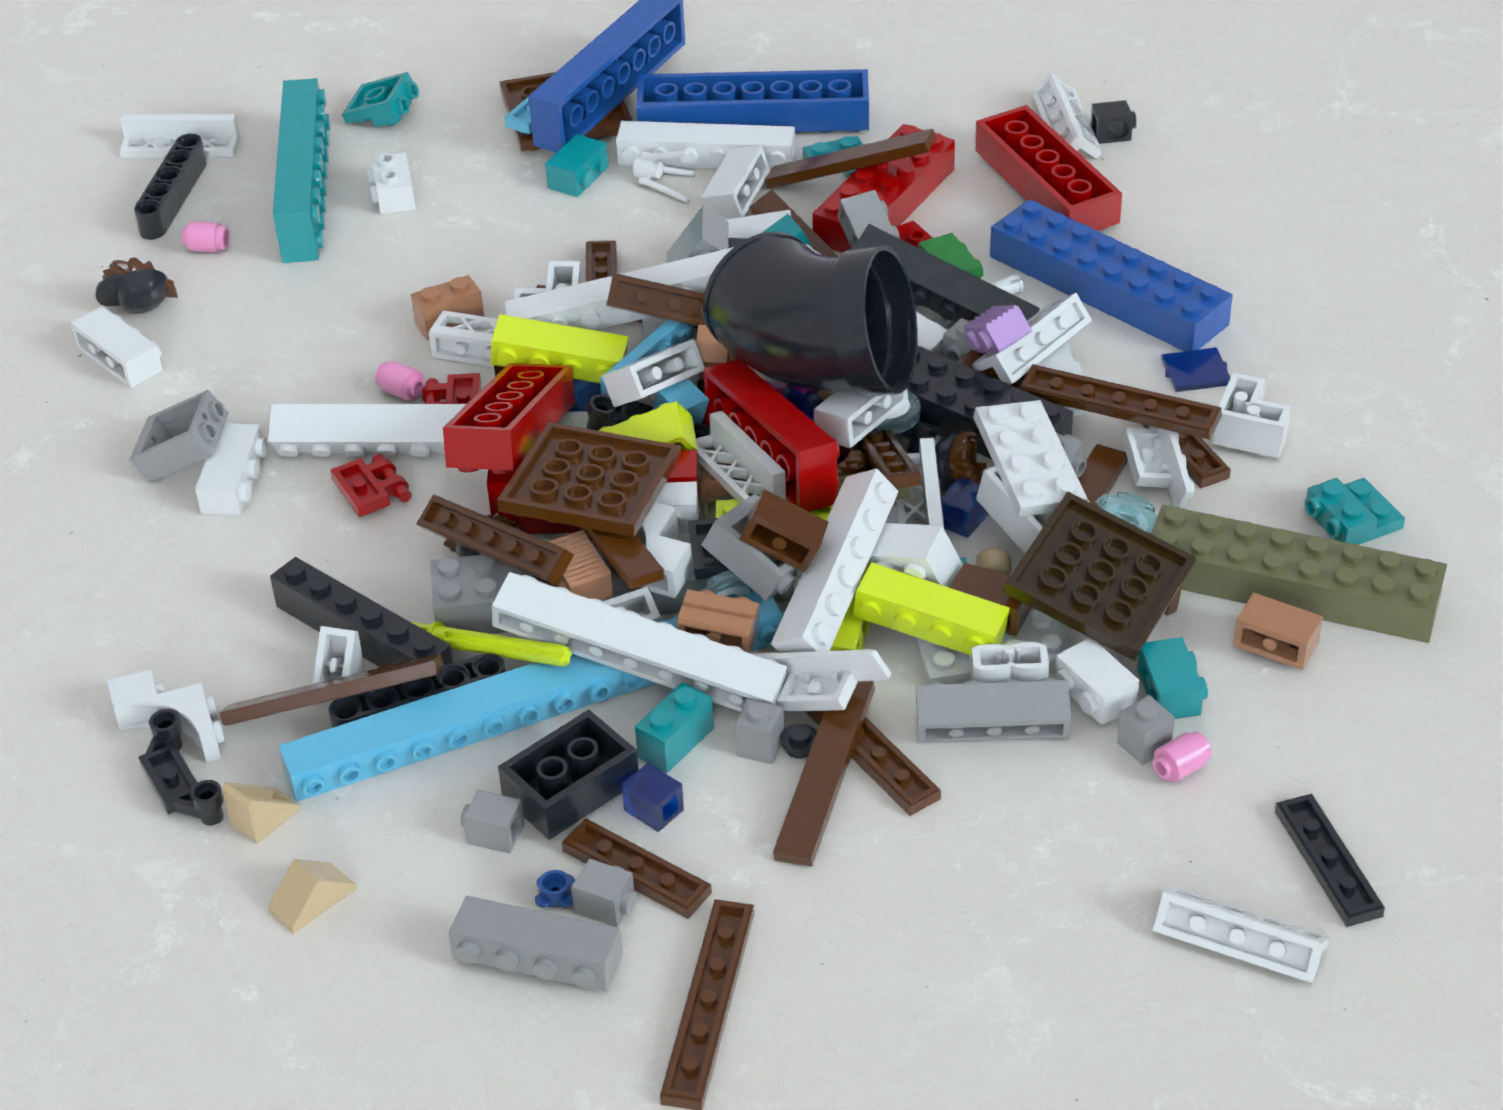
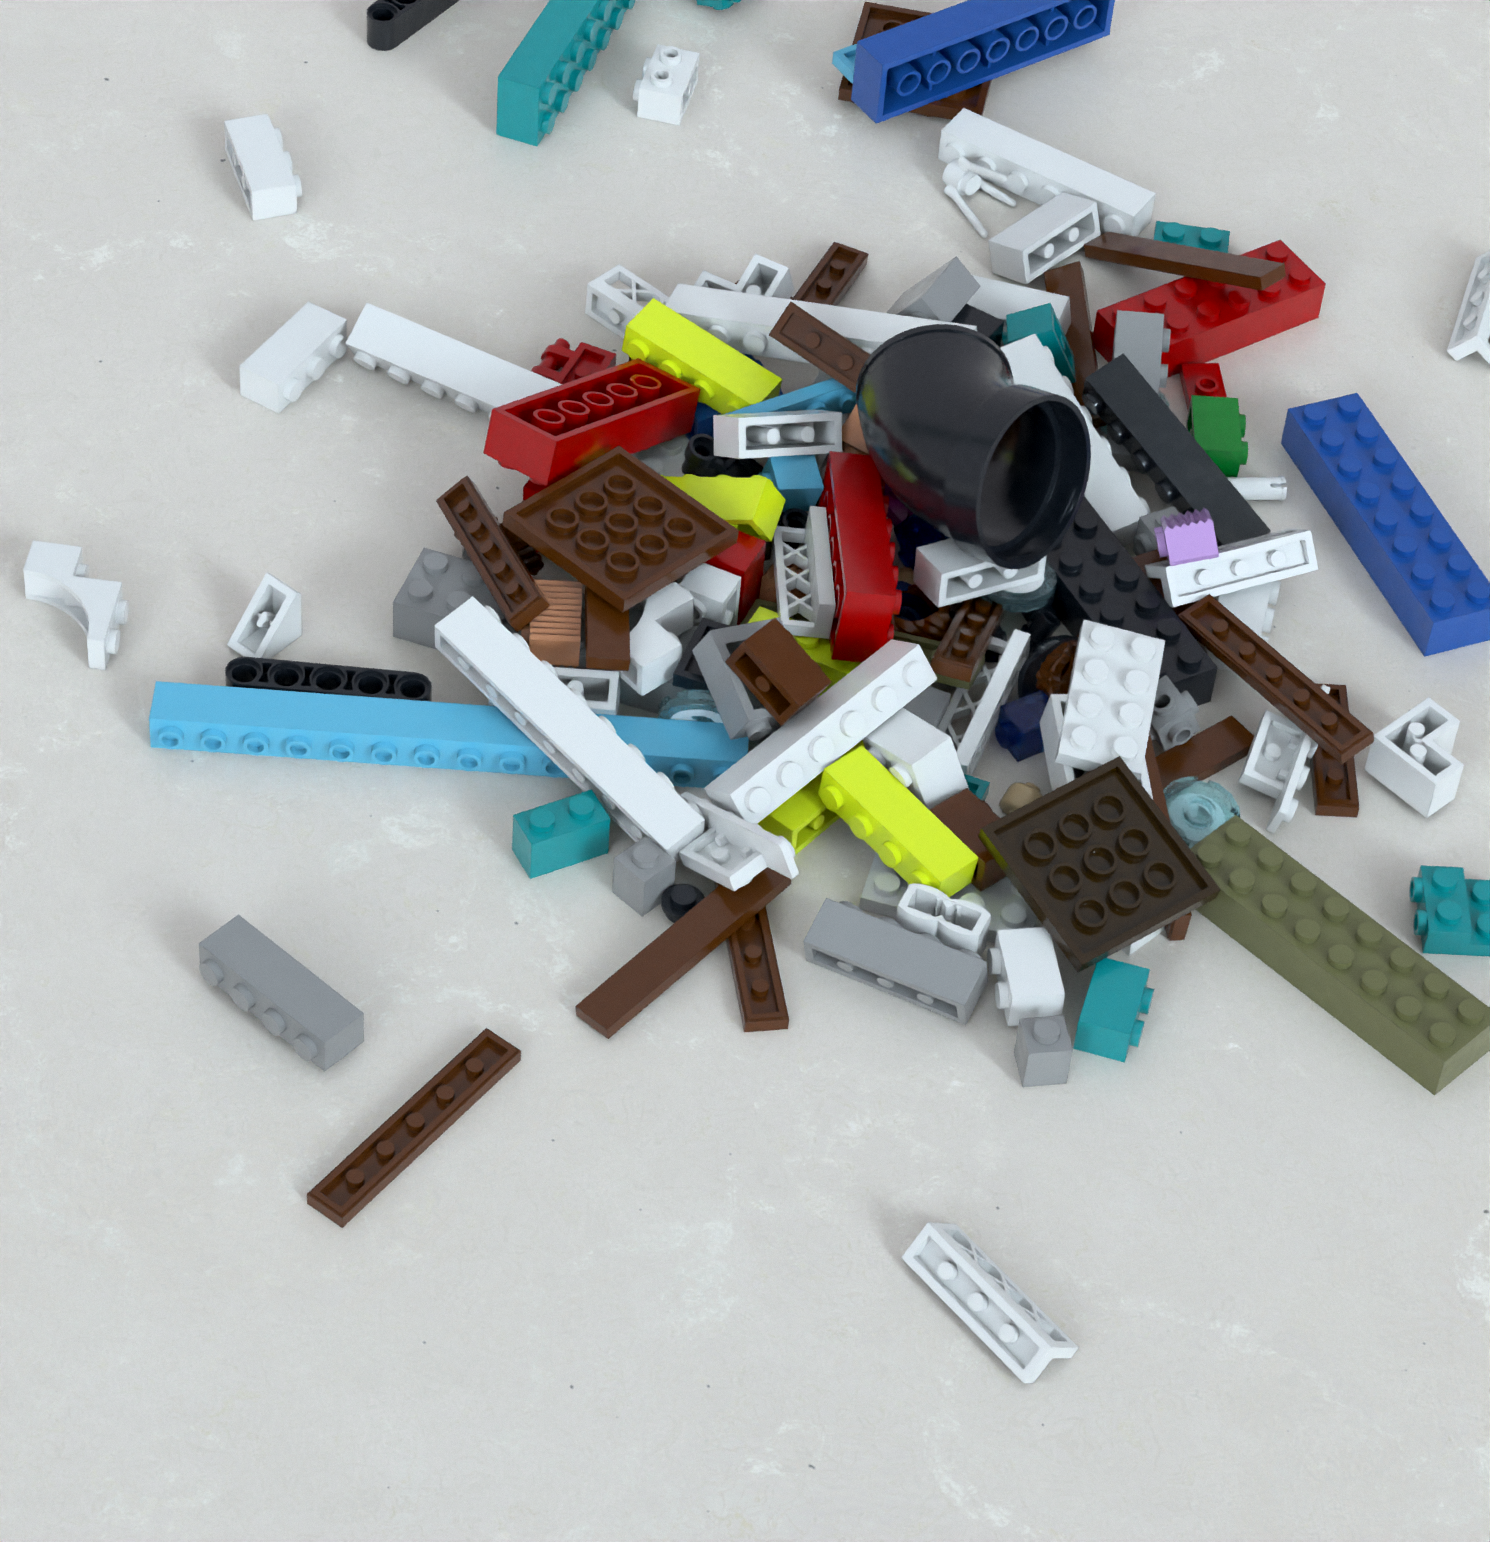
camera: 20 degrees right, 5 degrees up
black hair [95,257,178,313] -> none
light grey window [129,390,229,482] -> none
black plate [138,709,224,826] -> none
bright pink brick [182,221,229,253] -> none
reddish brown tile [219,653,444,726] -> none
tan slope [222,782,300,844] -> none
tan slope [268,859,356,933] -> none
black brick [270,556,453,668] -> none
red plate [330,454,412,517] -> none
bright pink brick [375,361,425,401] -> none
neon yellow axle [410,621,572,667] -> none
nougat brick [411,275,484,341] -> none
light grey brick [461,790,525,854] -> none
black brick [498,709,640,840] -> none
blue plate [535,870,575,908] -> none
teal brick [545,134,609,197] -> none
reddish brown tile [561,818,712,919] -> none
light grey brick [571,859,637,927] -> none
clear blue brick [622,762,684,832] -> none
blue brick [636,69,869,133] -> none
nougat brick [677,589,760,653] -> none
red brick [975,105,1122,231] -> none
bright pink brick [1153,732,1212,783] -> none
clear blue piece [1161,347,1231,392] -> none
nougat brick [1233,592,1323,670] -> none
black tile [1275,793,1385,927] -> none

